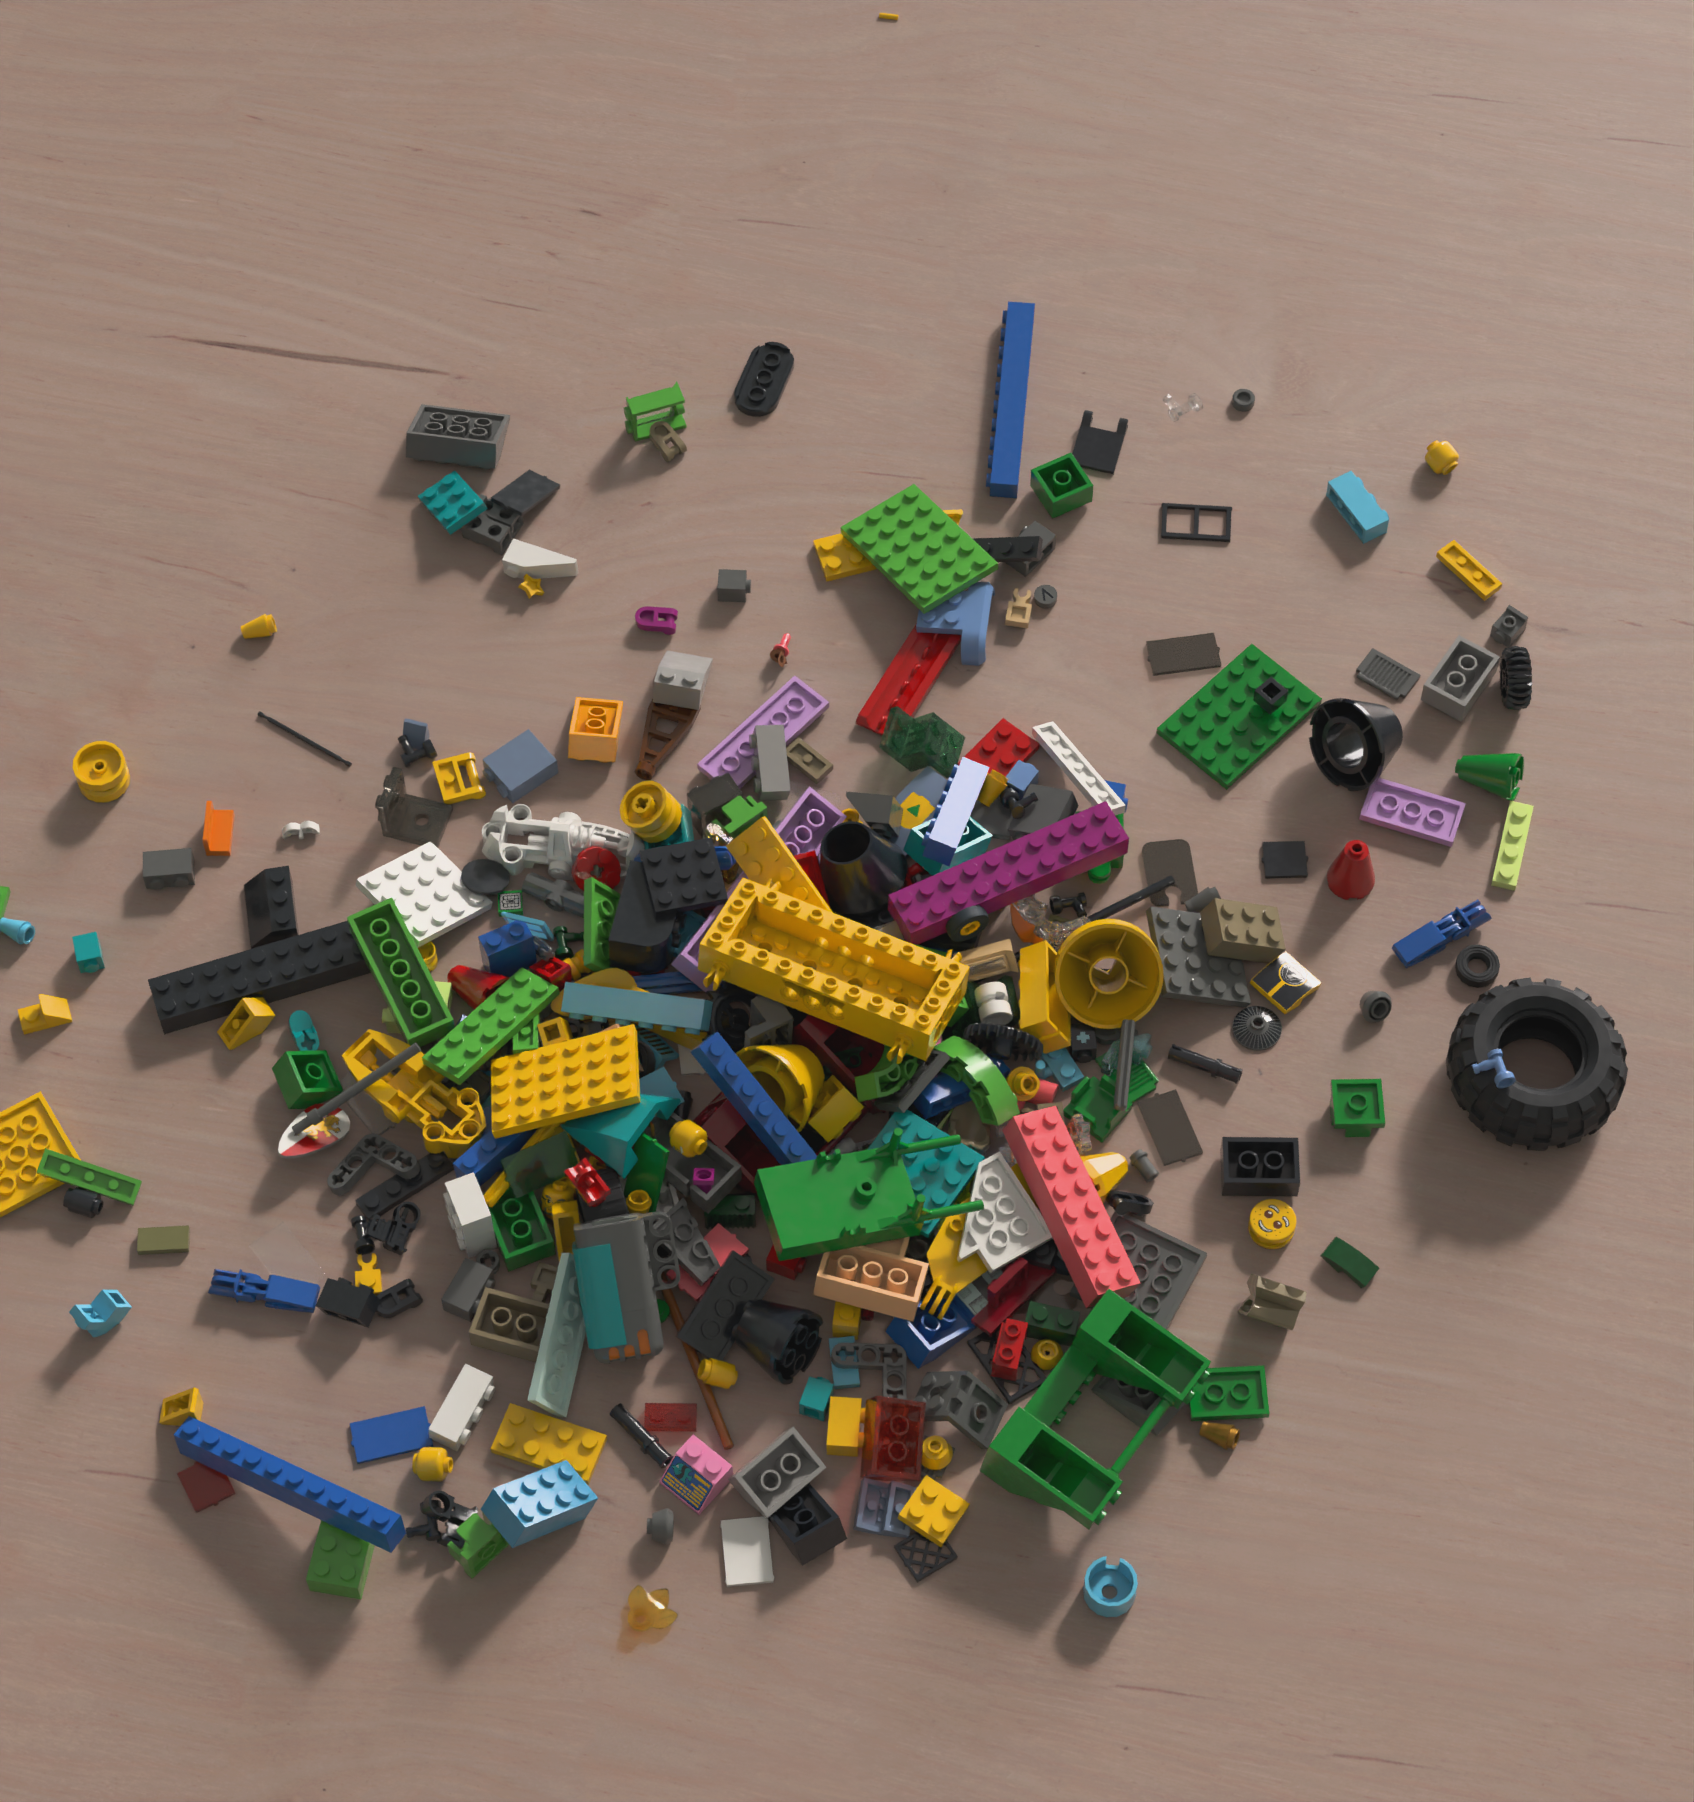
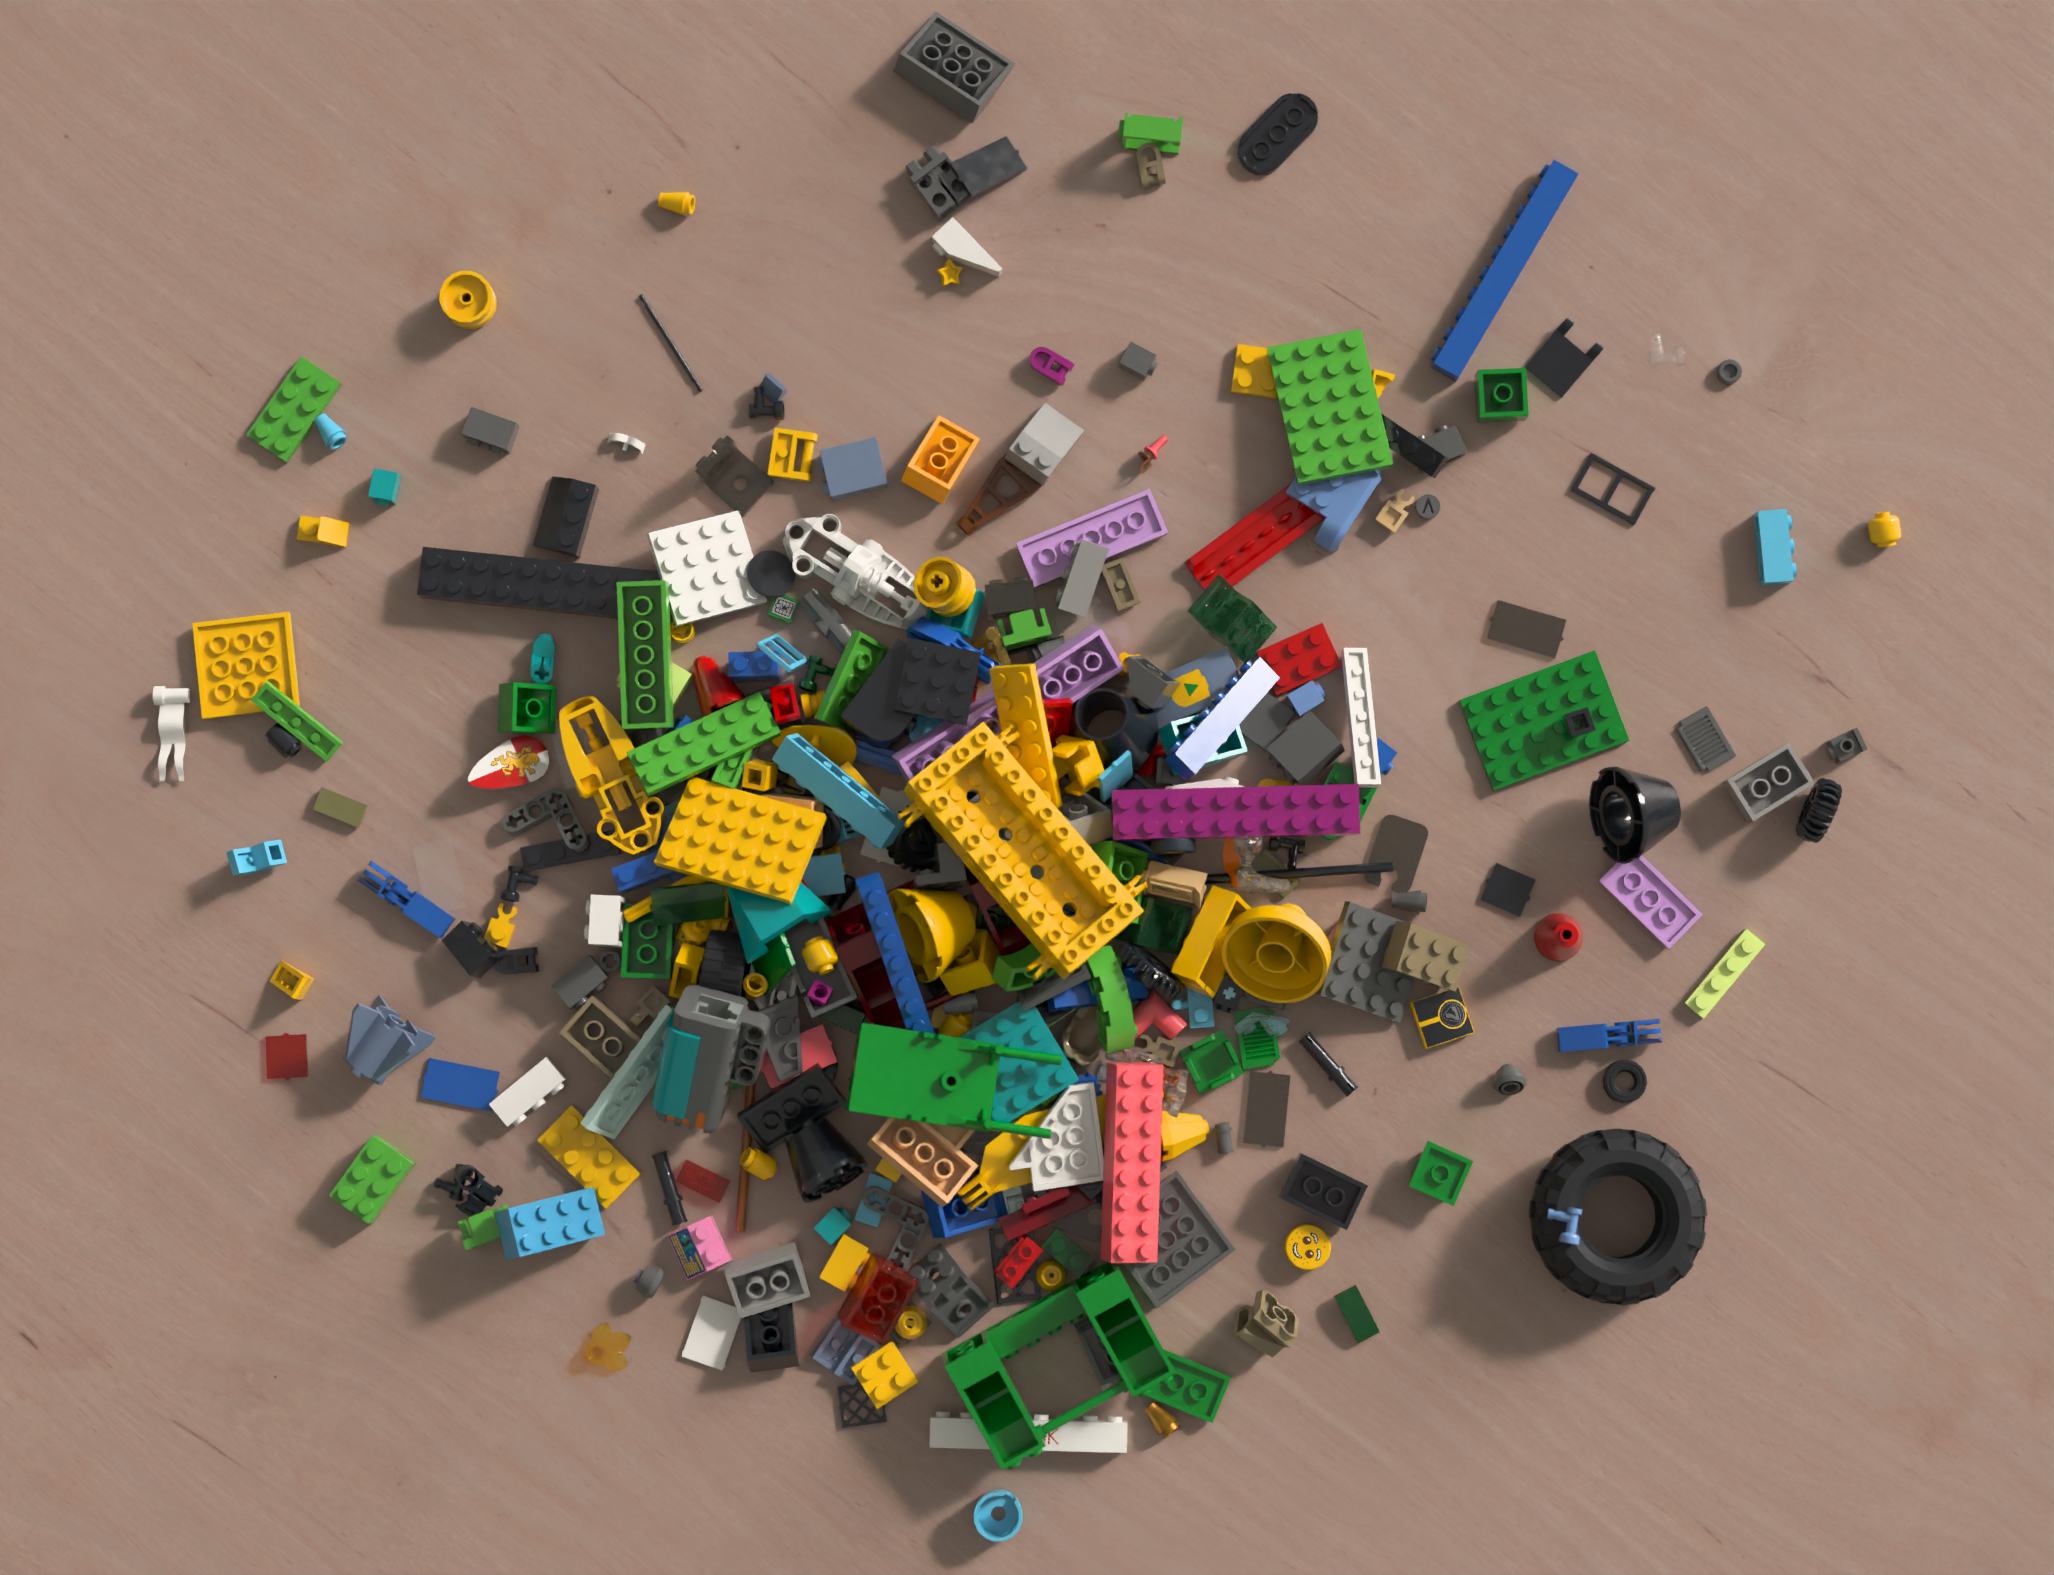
camera: 25 degrees right, 25 degrees up
blue brick [174,1416,406,1553] -> none
orange panel [203,801,235,856] -> none
yellow slope [217,998,276,1050] -> none
dark grey bar [292,1043,421,1135] -> none
black piece [363,1201,421,1255] -> none
yellow head [412,1447,453,1482] -> none
teal plate [418,470,488,535] -> none
dark grey axle [533,936,555,961] -> none
red hips [564,1158,611,1207] -> none
red plate [572,846,621,891] -> none
white wheel [974,982,1012,1025] -> none
yellow cone [977,769,1009,807] -> none
black piece [999,788,1039,819] -> none
yellow piece [1006,1066,1040,1101] -> none
black plate [1106,1190,1154,1216] -> none
dark grey axle [1113,1019,1135,1111] -> none
dish [1232,1006,1282,1051] -> none
yellow plate [1436,540,1502,601] -> none
green cone [1455,753,1524,801] -> none
none -> sand blue brick [342,995,436,1085]
none -> white brick [929,1411,1128,1453]
none -> yellow panel [1052,735,1104,796]
none -> medium azure piece [1098,750,1133,803]

